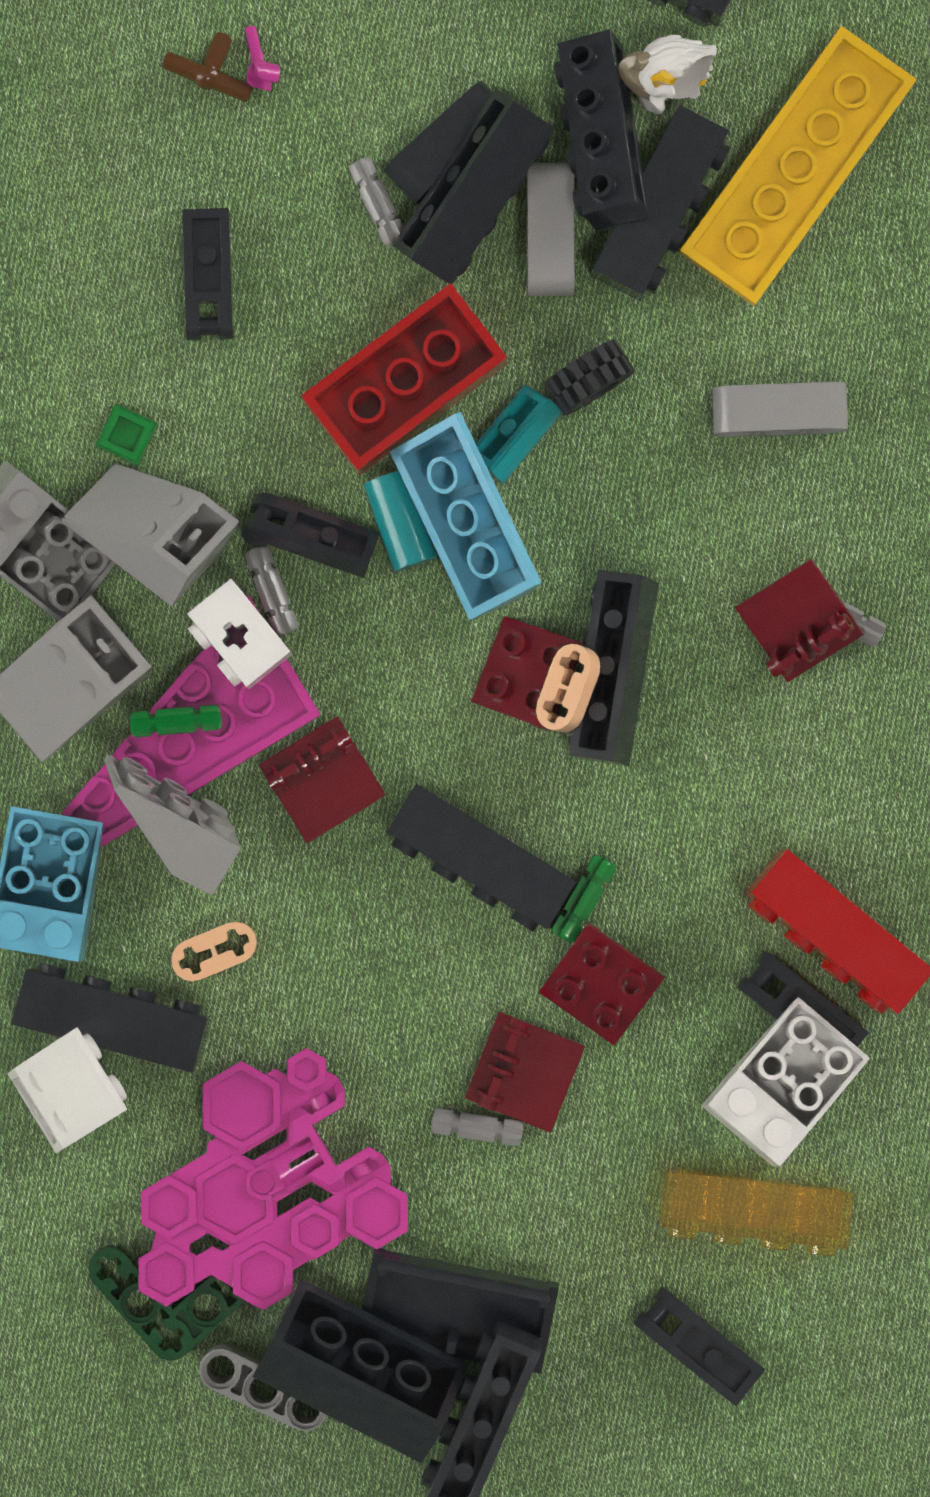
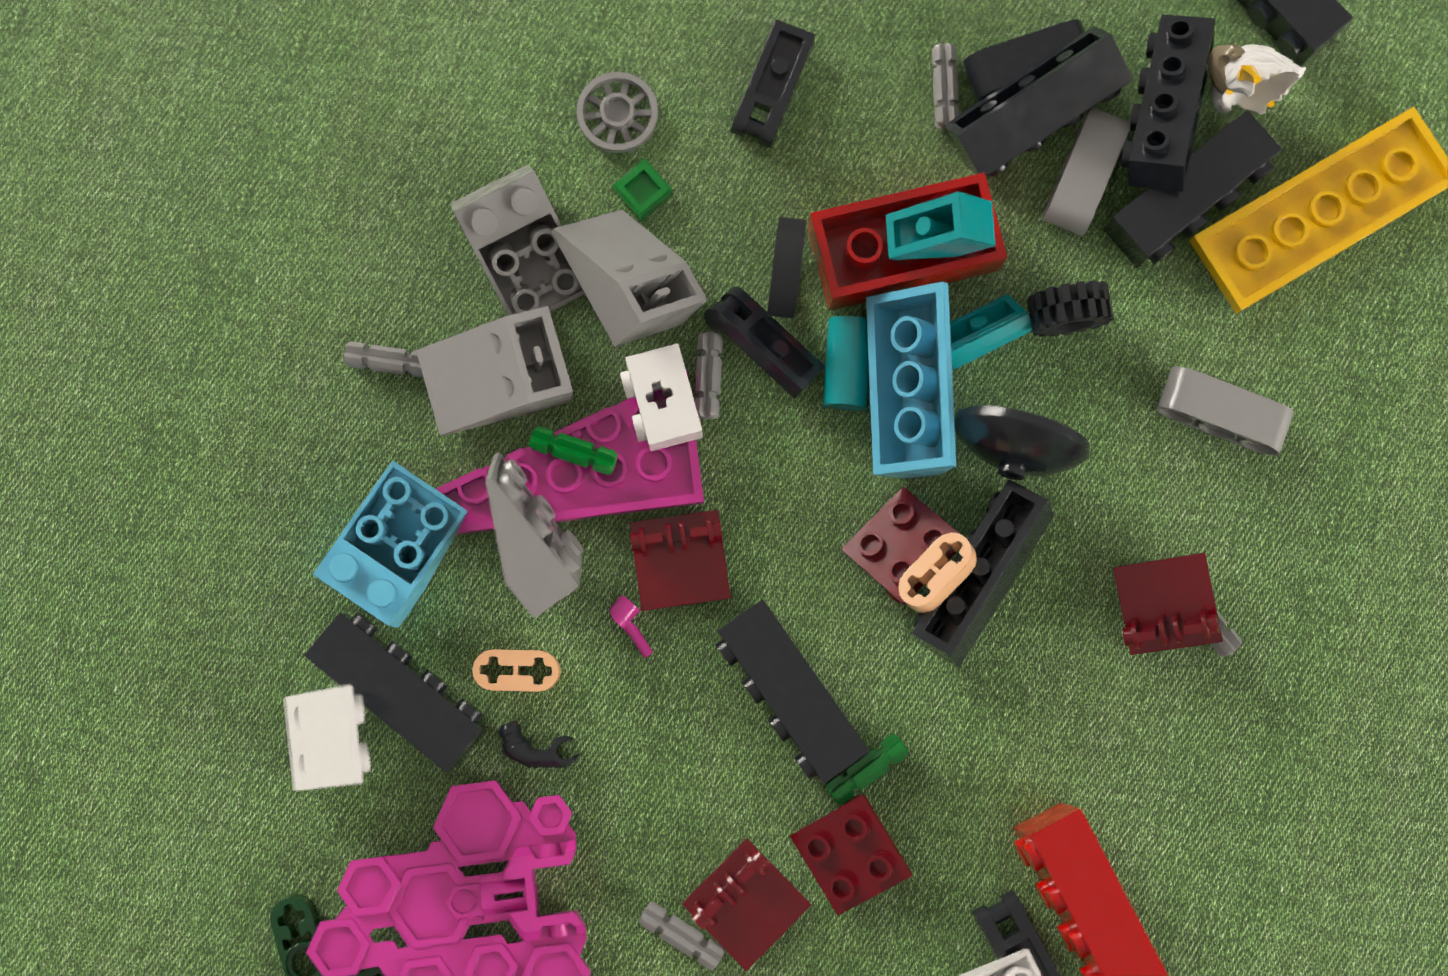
camera: 20 degrees right, 5 degrees down
none -> black piece [498,721,580,769]
none -> light grey wheel [577,72,658,153]
none -> dark pink hand [610,595,653,658]
none -> black tyre [767,217,806,319]
none -> teal slope [886,192,996,260]
none -> black dish [954,406,1090,480]

